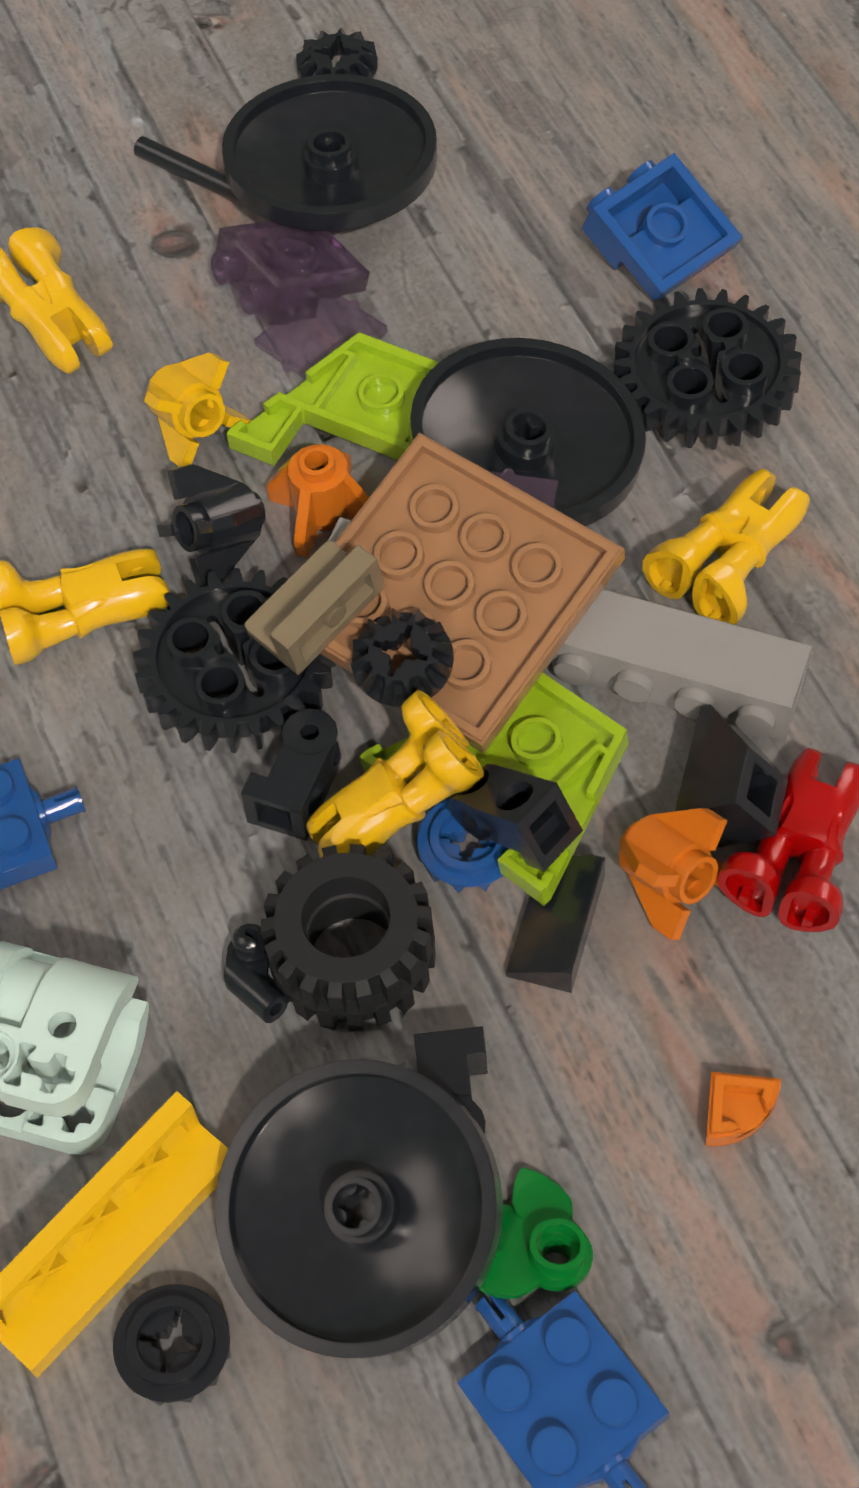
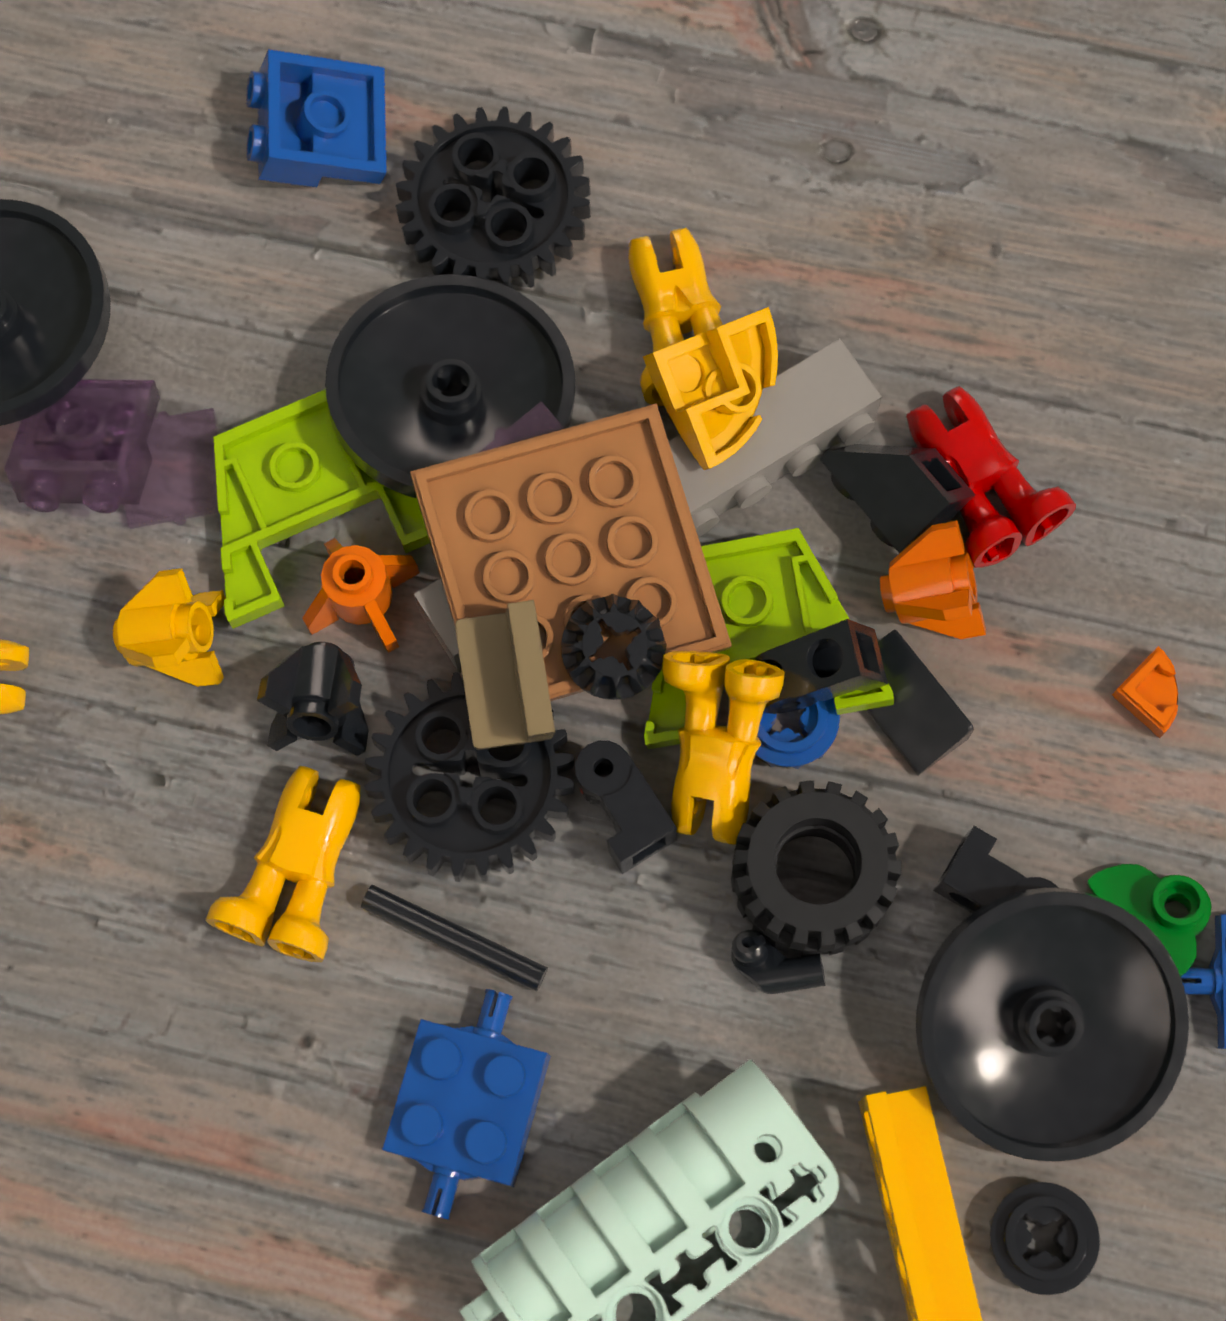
camera: 55 degrees left, 15 degrees up
none -> black bar [361,884,548,991]
none -> yellow brick [642,307,778,470]

